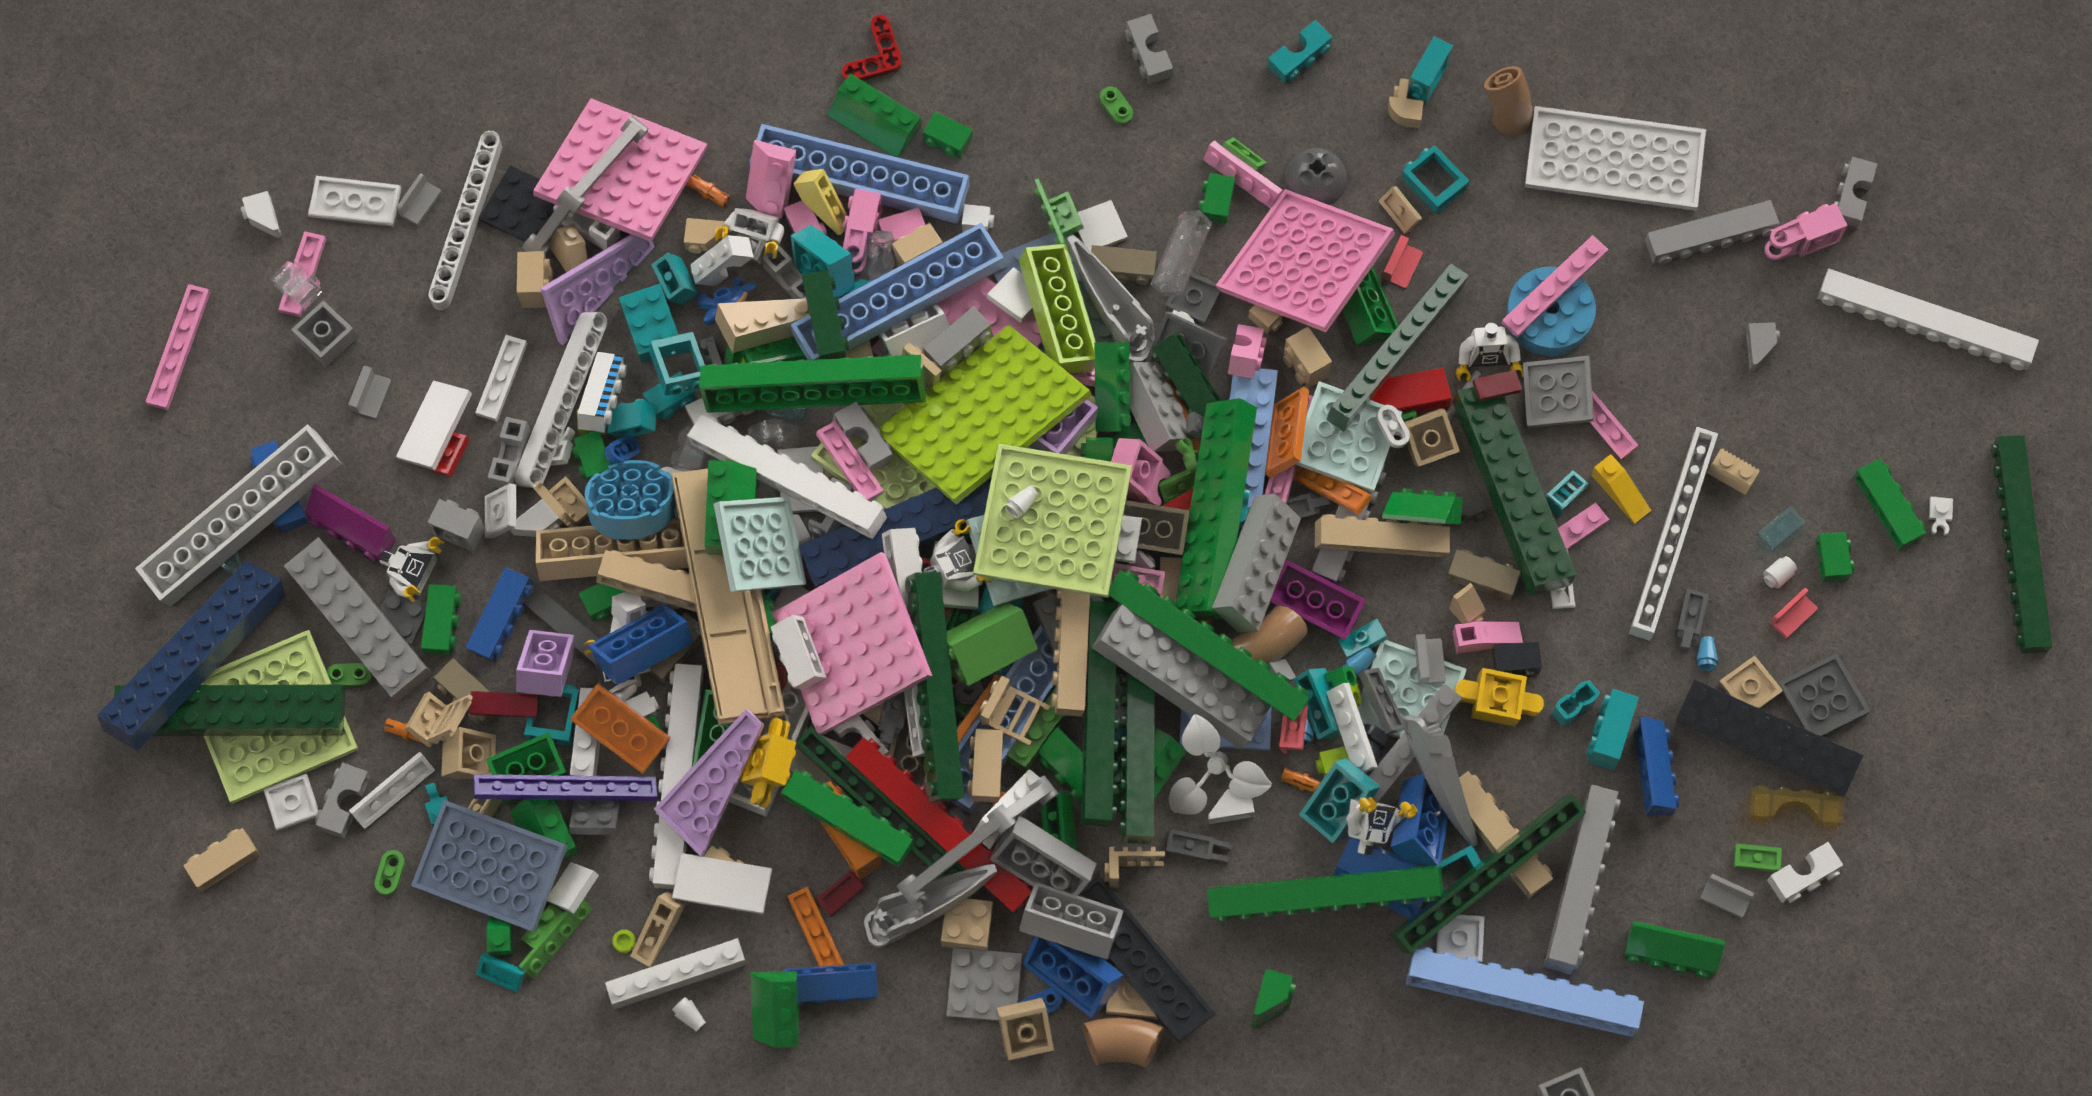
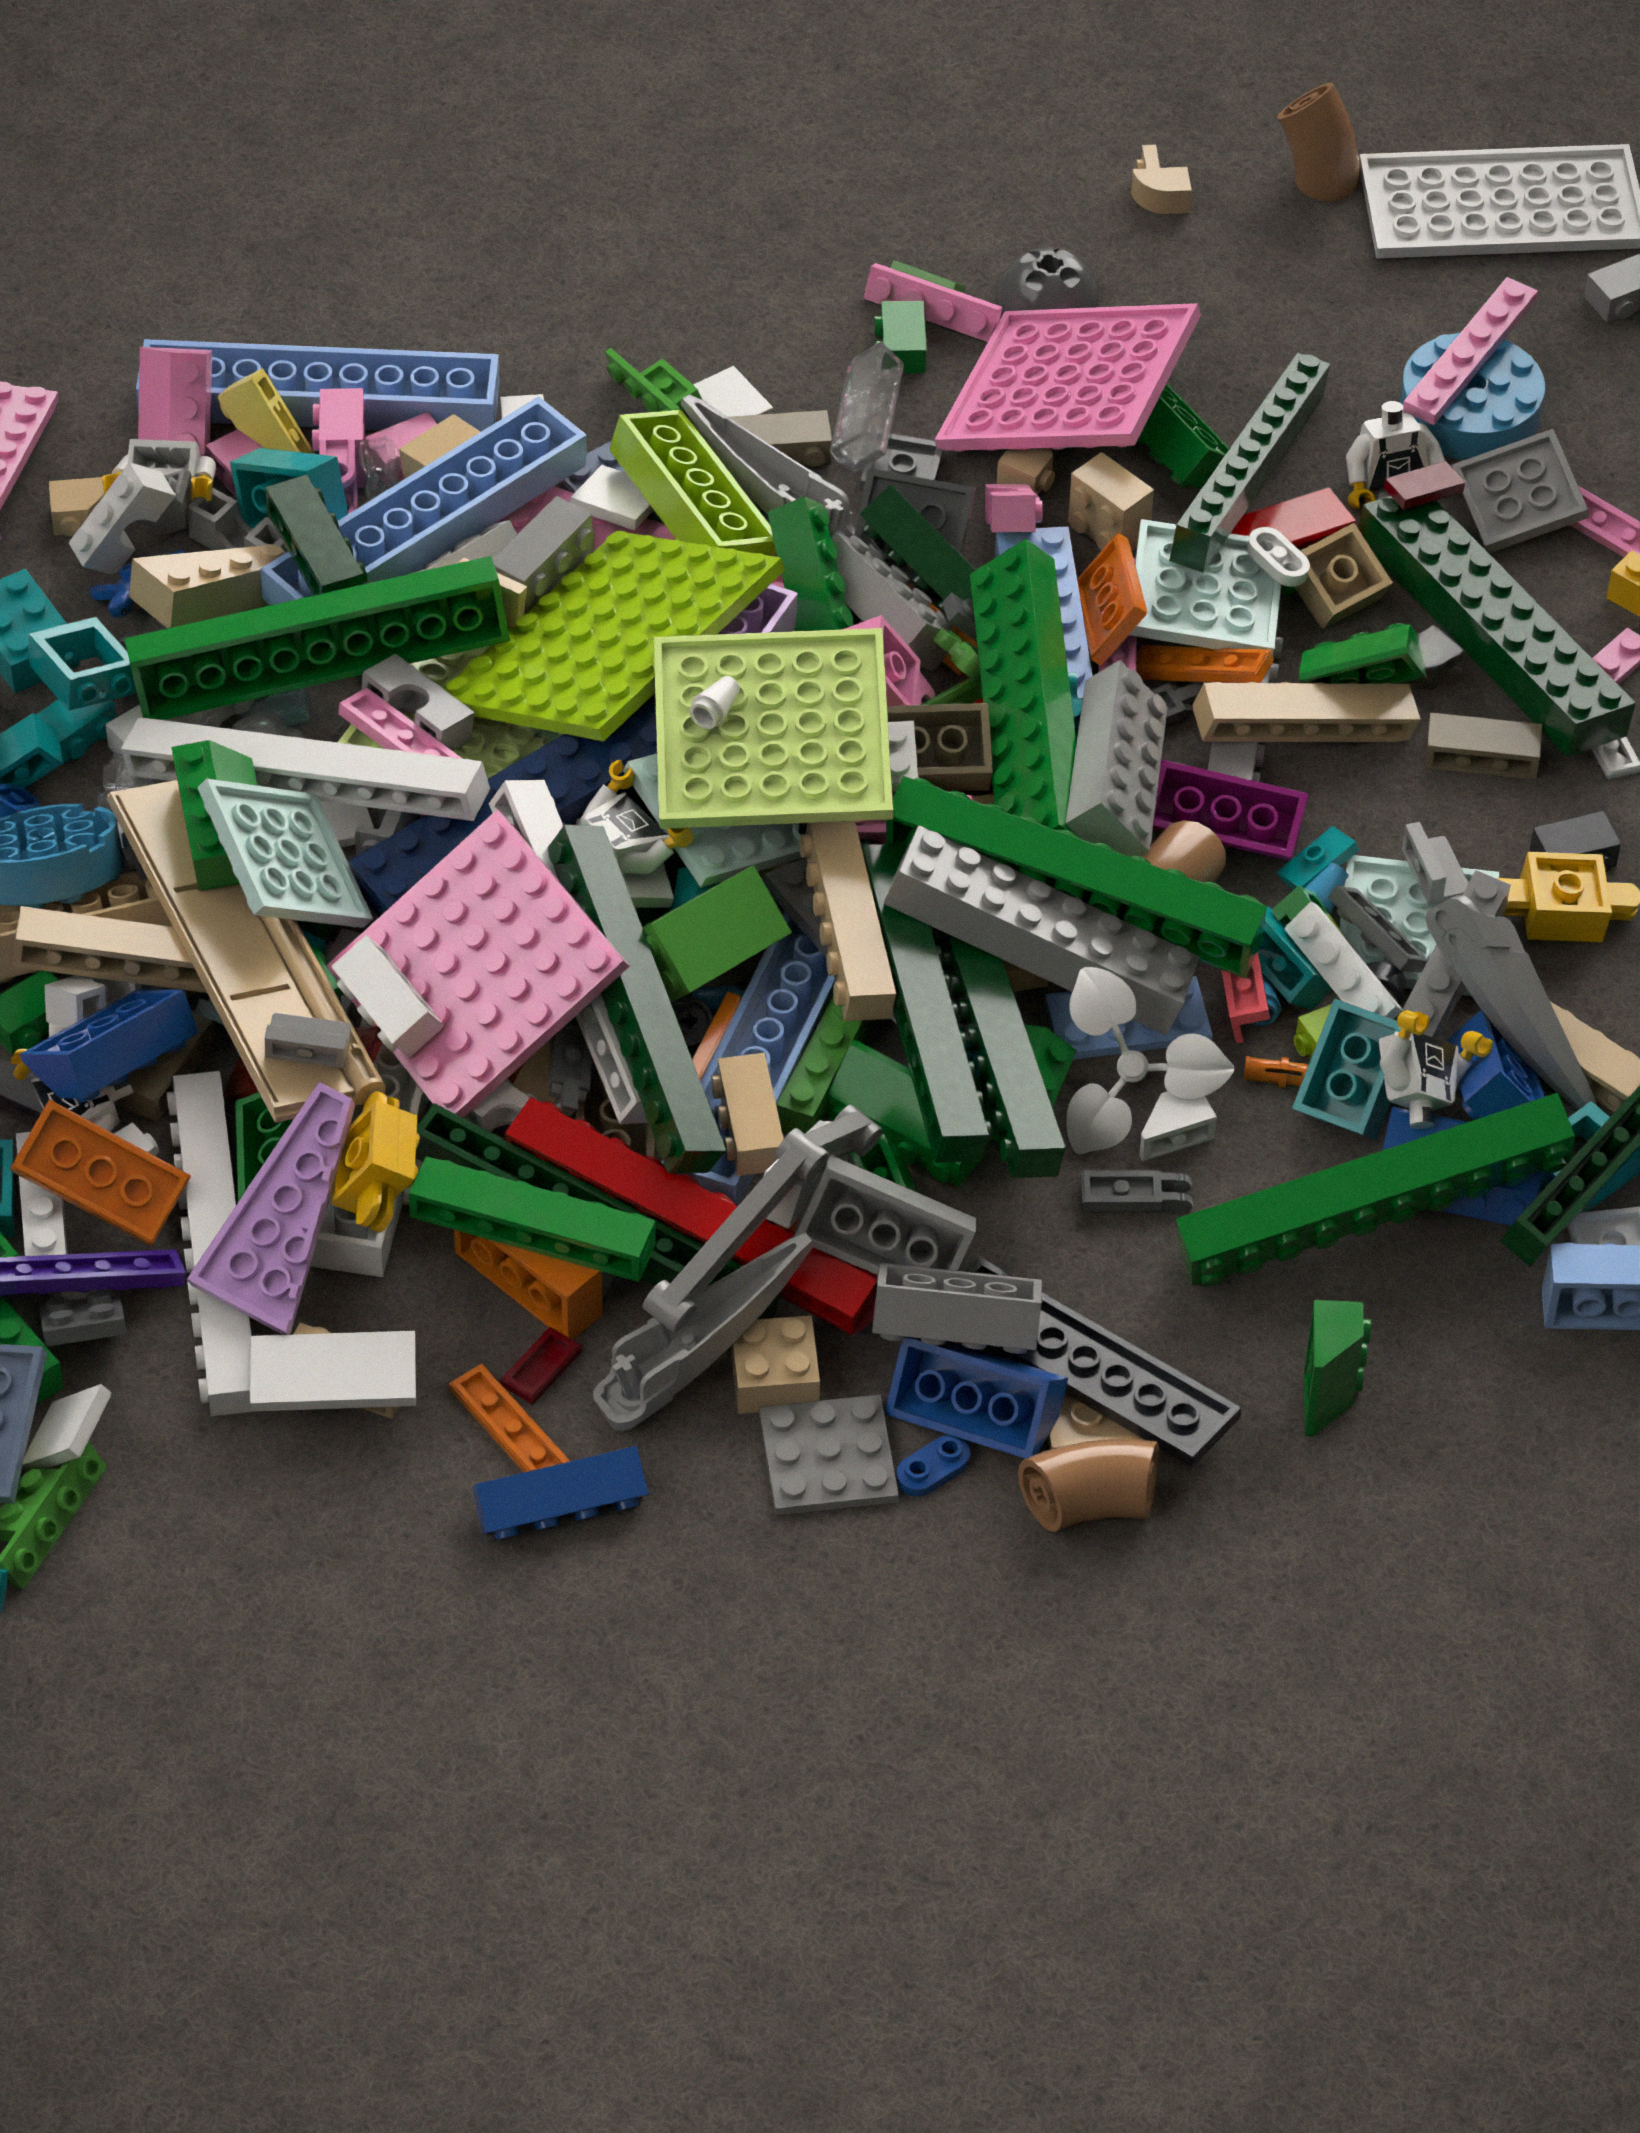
camera: 15 degrees left, 20 degrees down
white brick [605,938,747,1009] -> none
lime tile [612,930,636,953] -> none
tan slope [631,891,687,967] -> none
teal brick [651,253,699,305] -> none
white cone [672,997,706,1032] -> none
orange pin [687,174,730,208] -> none
green slope [751,971,799,1048] -> none
green slope [827,73,922,158] -> none
red beam [842,15,902,81] -> none
green brick [923,111,973,158] -> none
tan plate [979,676,1051,746] -> none
tan brick [997,998,1054,1060] -> none
bright green plate [1100,87,1133,125] -> none
tan plate [1105,847,1165,889] -> none
light grey arch [1124,14,1173,84] -> none
teal arch [1267,20,1332,84] -> none
tan plate [1379,186,1422,234] -> none
coral panel [1382,235,1423,288] -> none
teal window [1401,145,1470,214] -> none
teal window [1407,36,1453,104] -> none
tan slope [1450,583,1486,624] -> none
bright pink slope [1453,622,1523,654] -> none
teal slope [1545,470,1589,517] -> none
none -> light grey panel [264,1013,351,1068]

